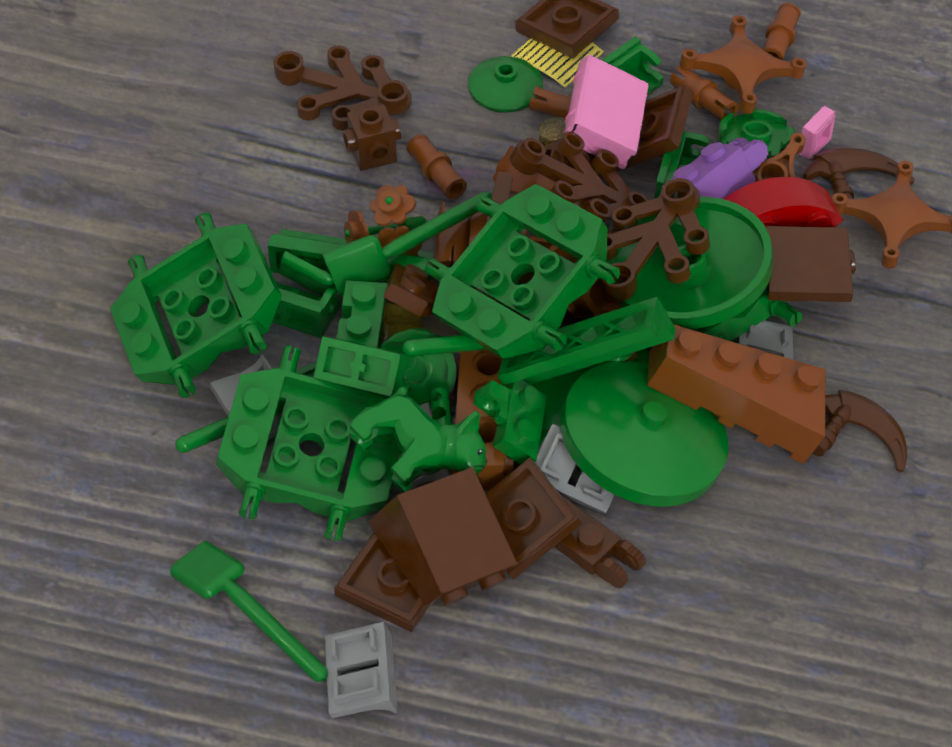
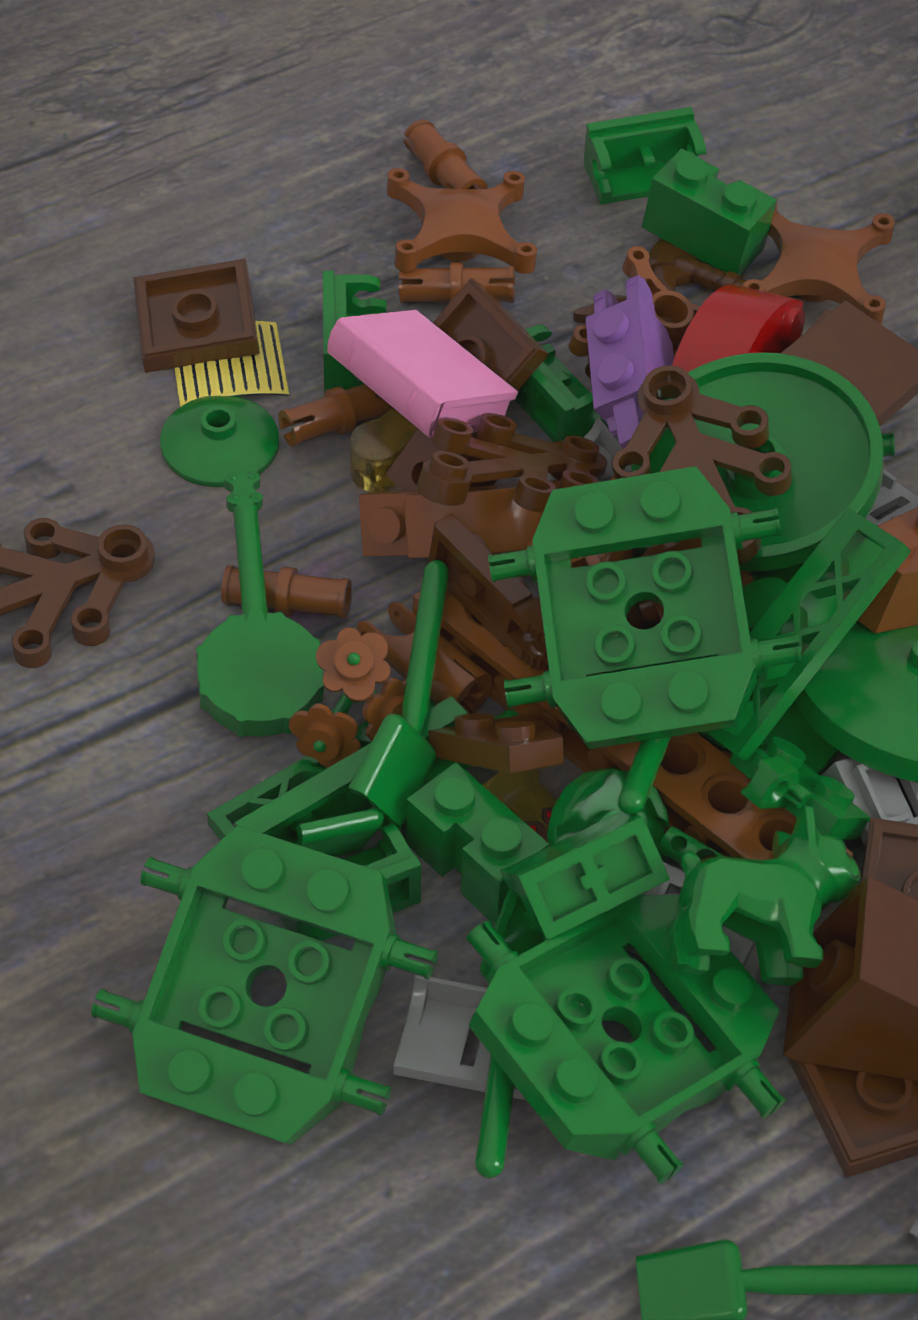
camera: 50 degrees left, 0 degrees up
reddish brown brick [343,104,401,171] -> none
green tile [718,109,795,160] -> none
bright pink tile [799,106,836,160] -> none
none -> green piece [196,472,324,737]
none -> green hinge [584,107,707,205]
none -> green brick [641,149,777,275]

